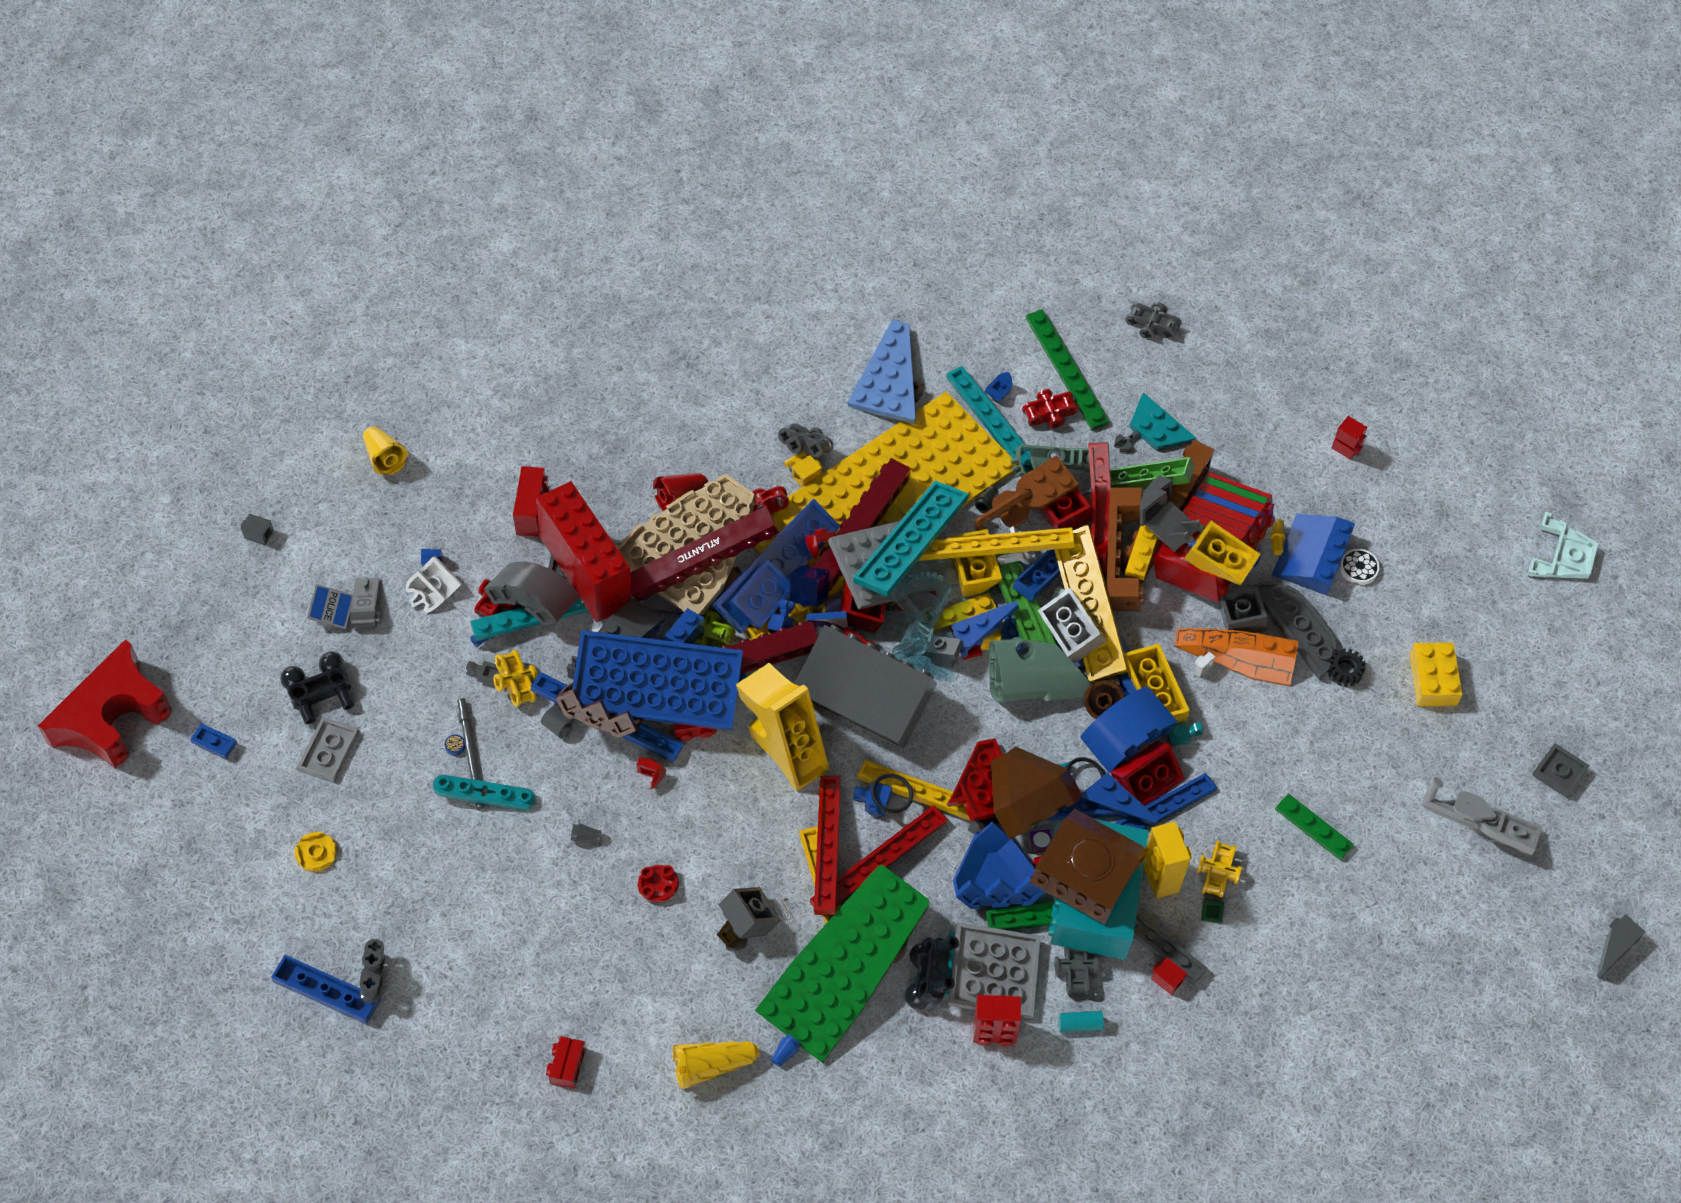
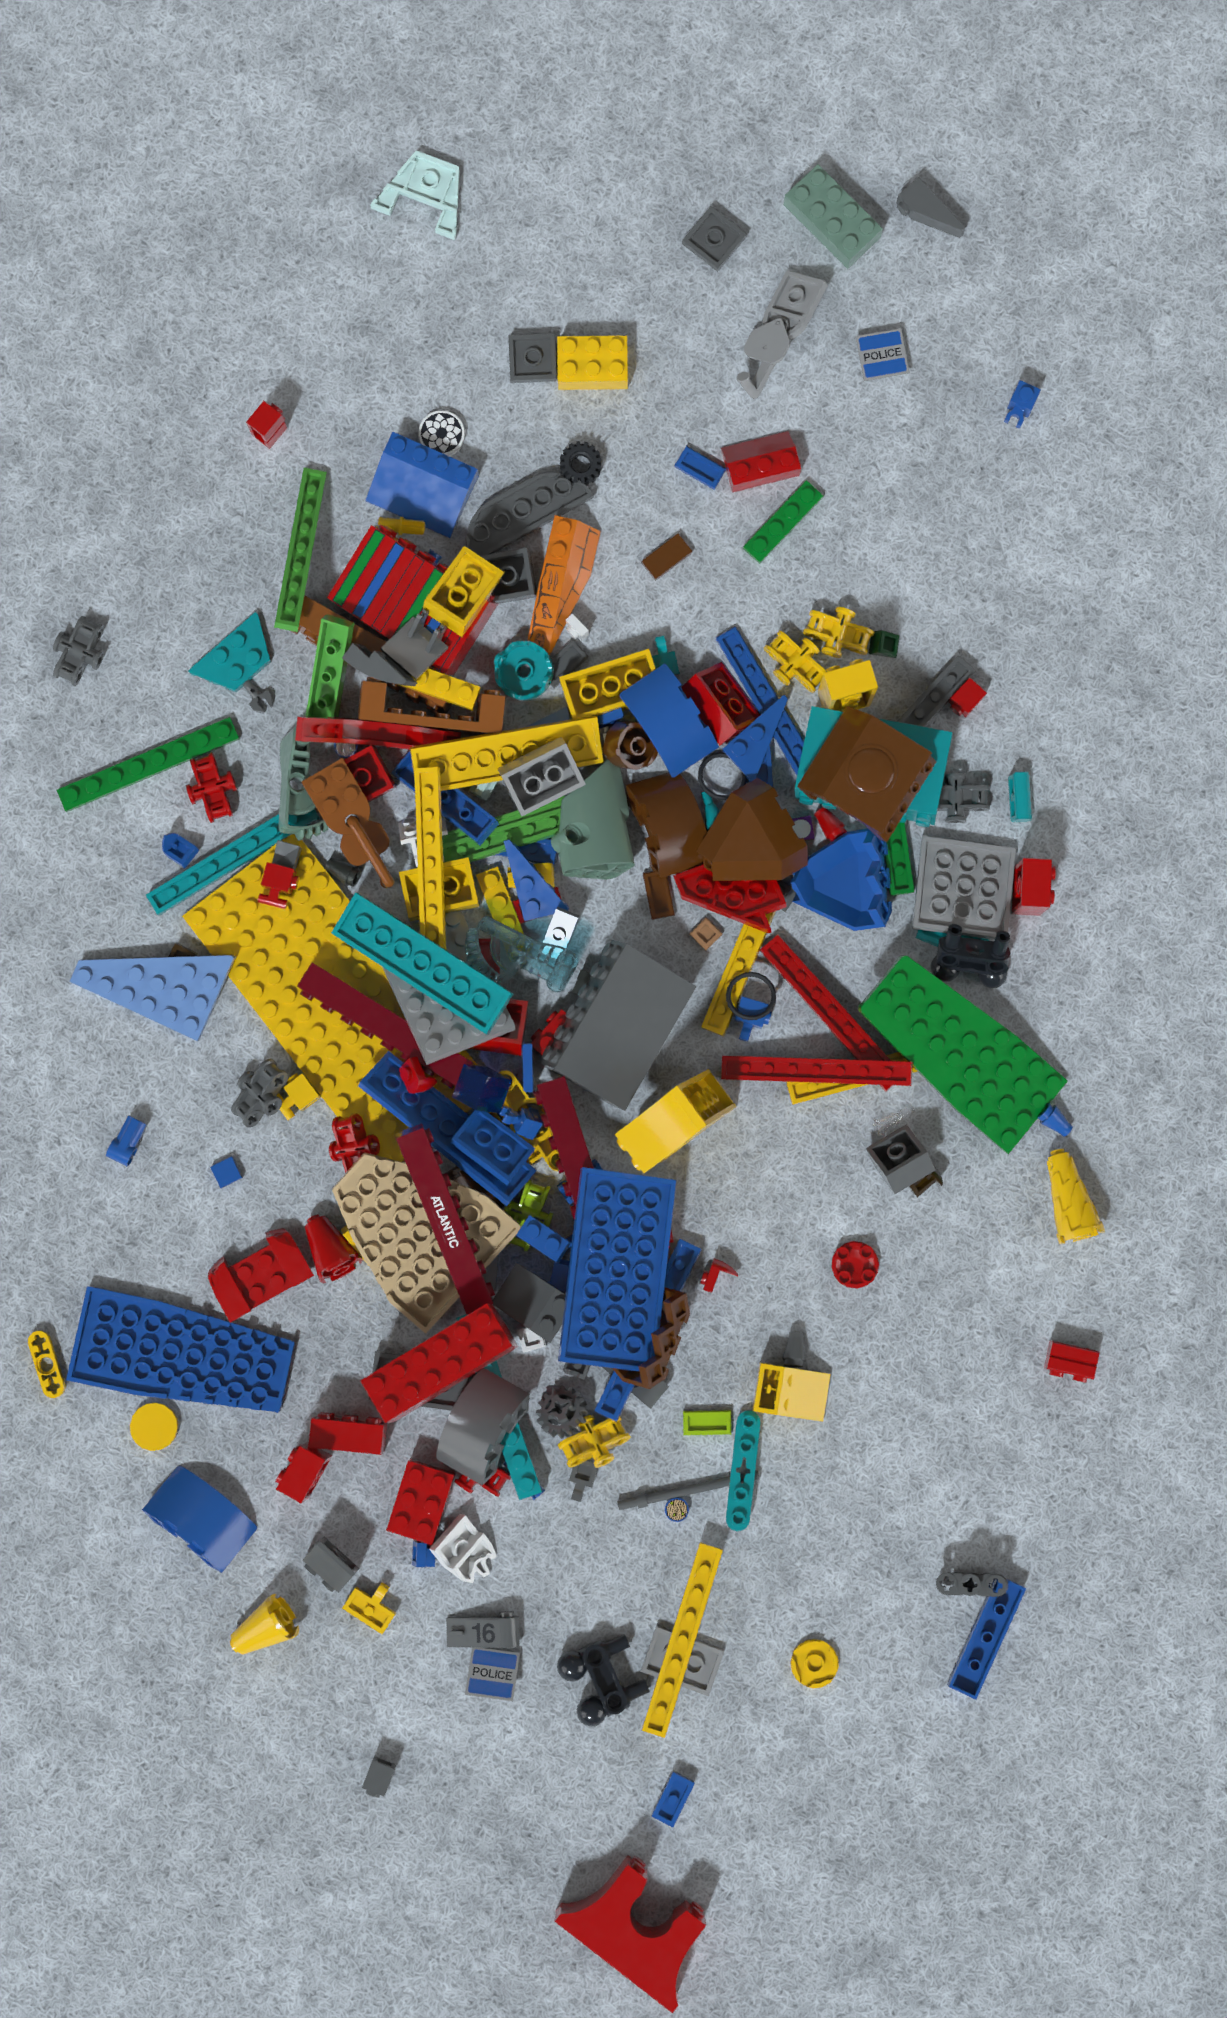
camera: 85 degrees left, 25 degrees up
none -> yellow beam [28,1331,66,1398]
none -> blue wing [66,1286,295,1413]
none -> blue piece [106,1115,147,1167]
none -> yellow tile [130,1403,178,1451]
none -> blue panel [142,1466,257,1573]
none -> red piece [208,1228,314,1323]
none -> blue tile [210,1156,243,1189]
none -> red brick [258,862,299,909]
none -> dark grey slope [272,840,302,870]
none -> bright green plate [274,467,327,632]
none -> red brick [275,1442,333,1504]
none -> dark grey slope [303,1536,360,1593]
none -> yellow plate [342,1582,396,1635]
none -> red brick [386,1459,456,1545]
none -> teal plate [494,641,554,700]
none -> dark grey plate [508,333,557,383]
none -> dark grey gear [536,1386,589,1439]
none -> dark grey tile [550,639,589,689]
none -> reddish brown panel [626,772,707,878]
none -> reddish brown tile [641,533,692,581]
none -> yellow plate [642,1542,723,1738]
none -> reddish brown tile [643,871,675,920]
none -> blue tile [674,446,726,490]
none -> lime tile [683,1410,731,1436]
none -> medium nougat tile [689,917,723,951]
none -> red slope [721,431,801,493]
none -> yellow slope [752,1362,831,1422]
none -> yellow axle [763,630,827,693]
none -> sand green brick [783,164,883,269]
none -> piece [855,328,910,381]
none -> blue brick [1004,380,1041,429]

